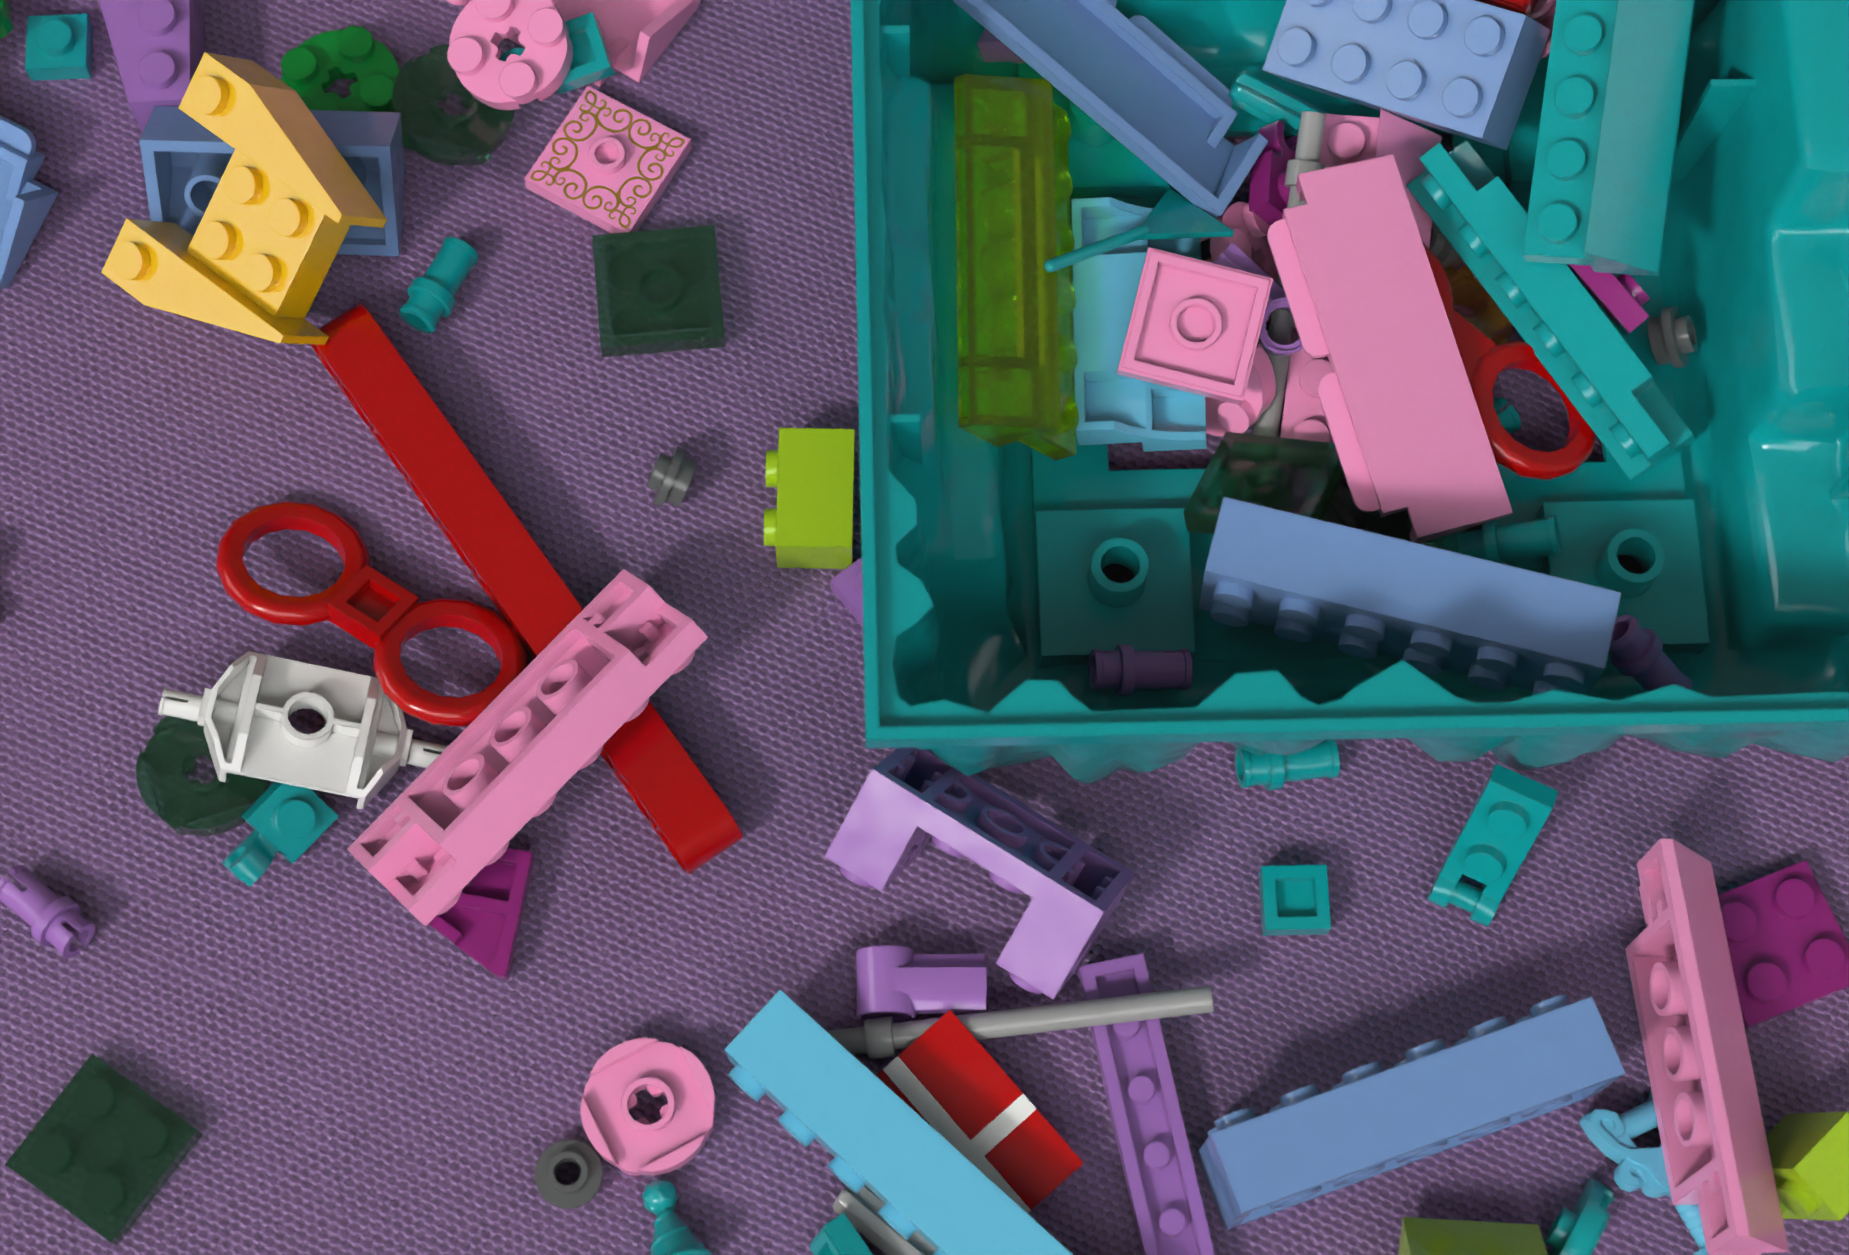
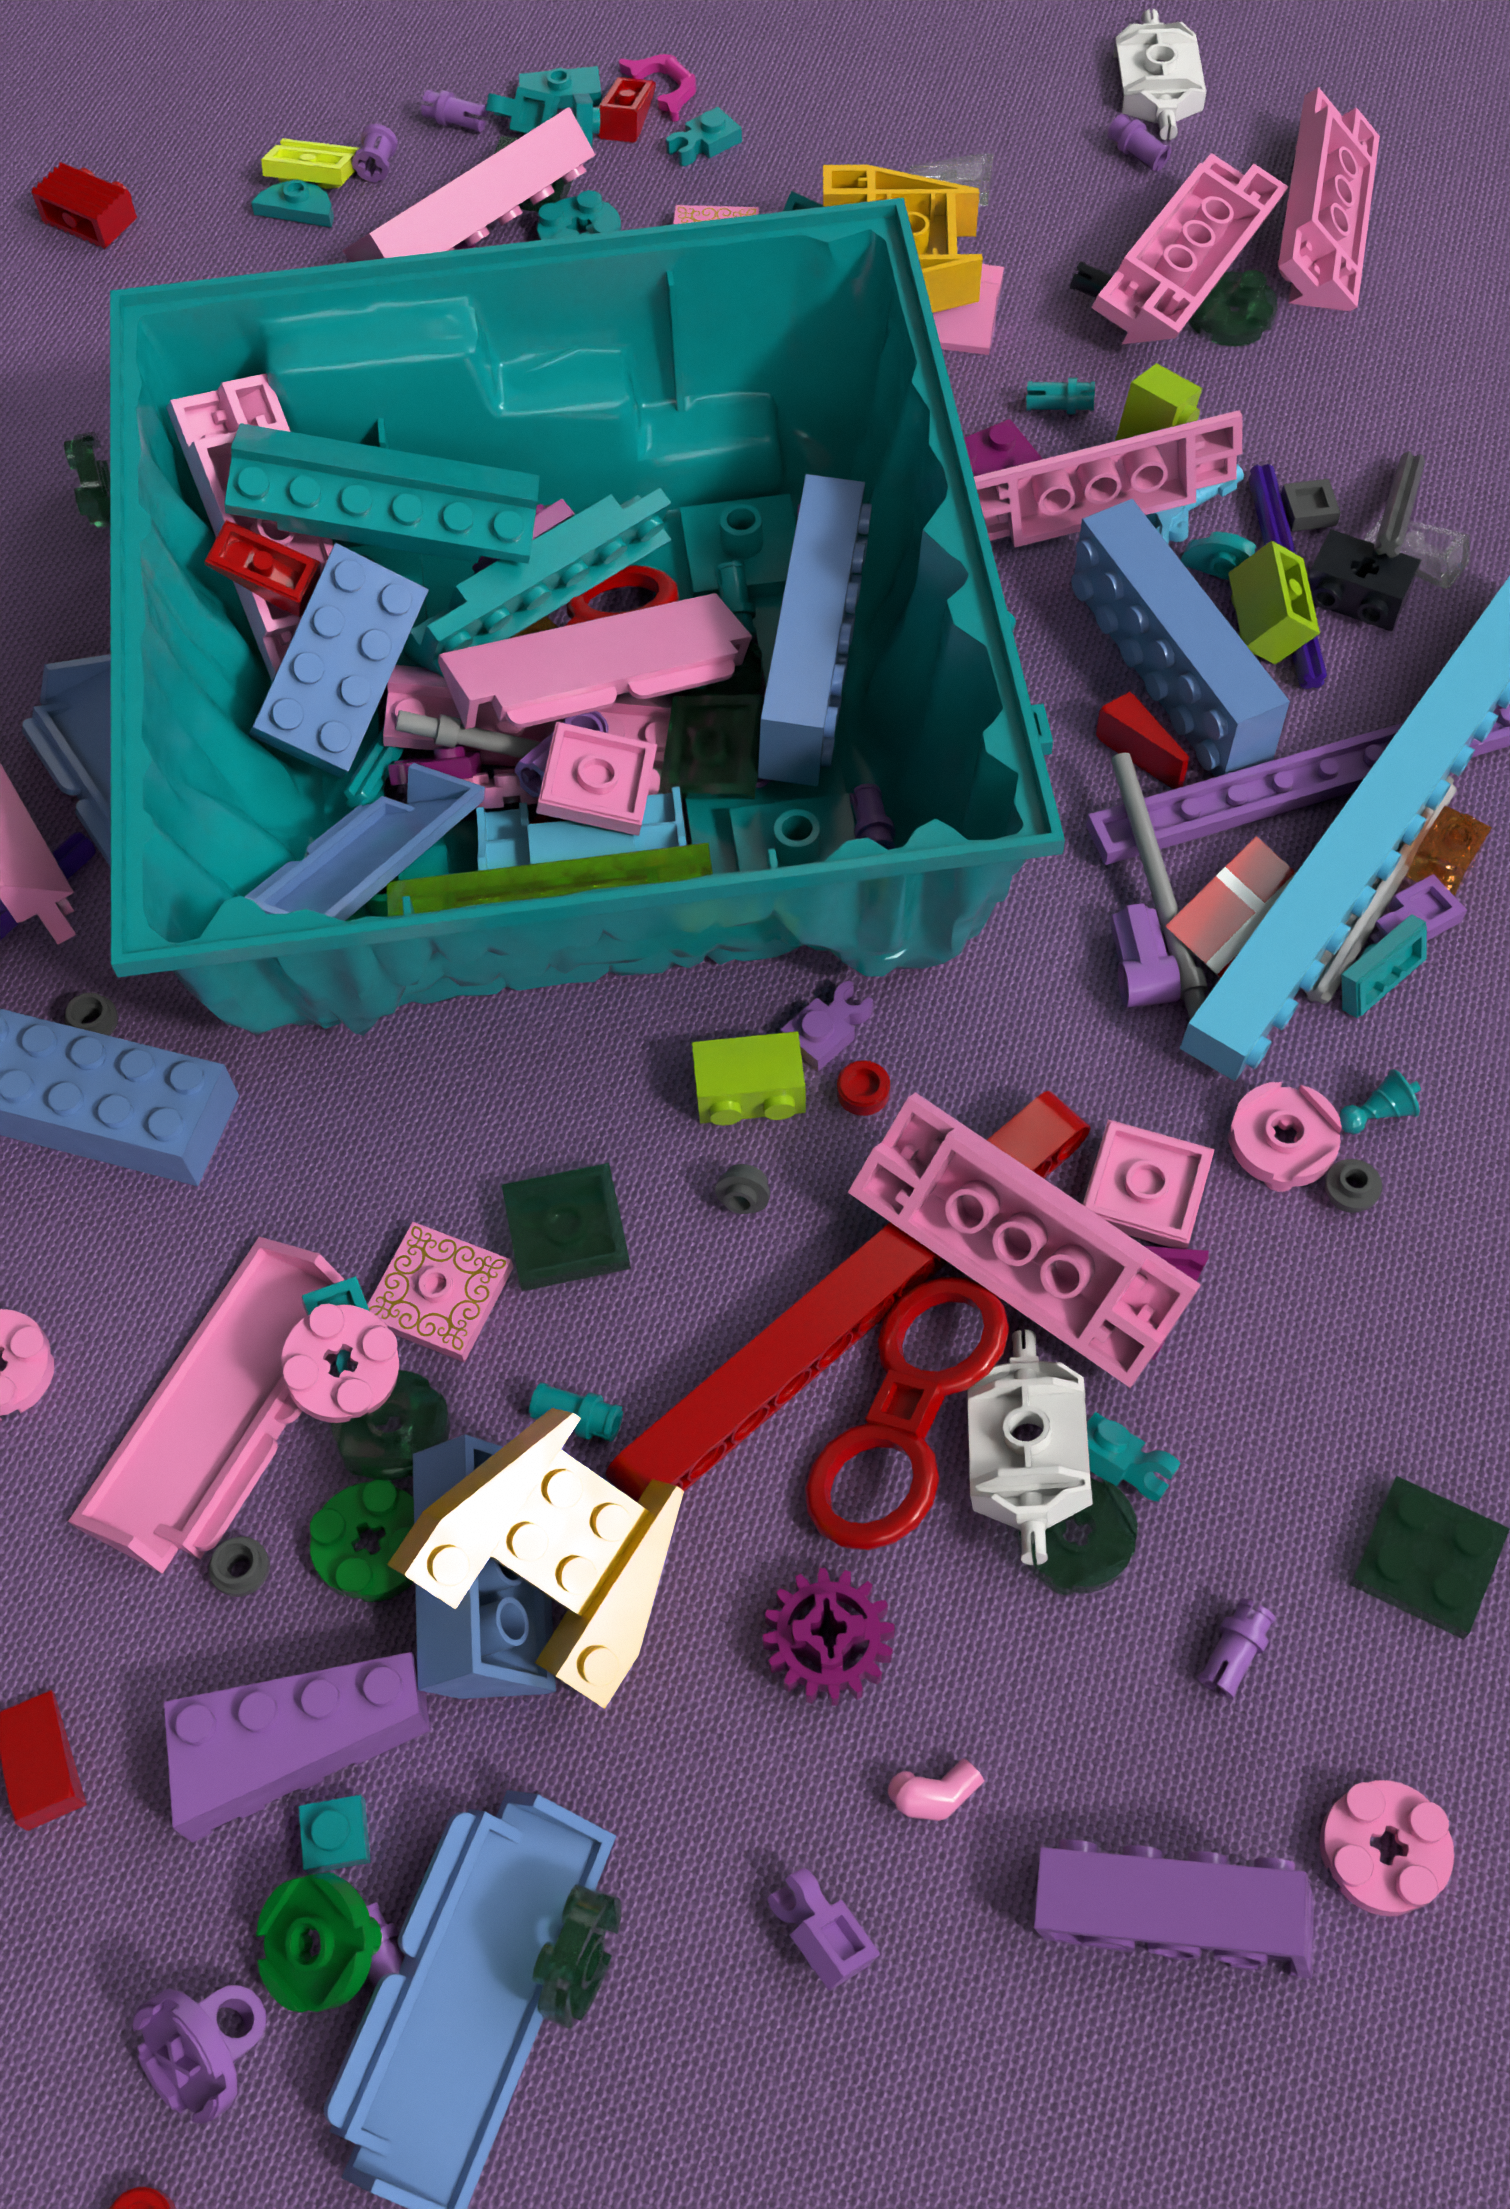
camera: 90 degrees left, 10 degrees down
medium lavender plate [824,748,1135,999] -> none
teal piece [1044,188,1234,272] -> none
none -> magenta gear [762,1568,895,1706]
none -> red tile [837,1060,890,1116]
none -> bright pink plate [1082,1119,1215,1249]
none -> red slope [1096,692,1189,790]

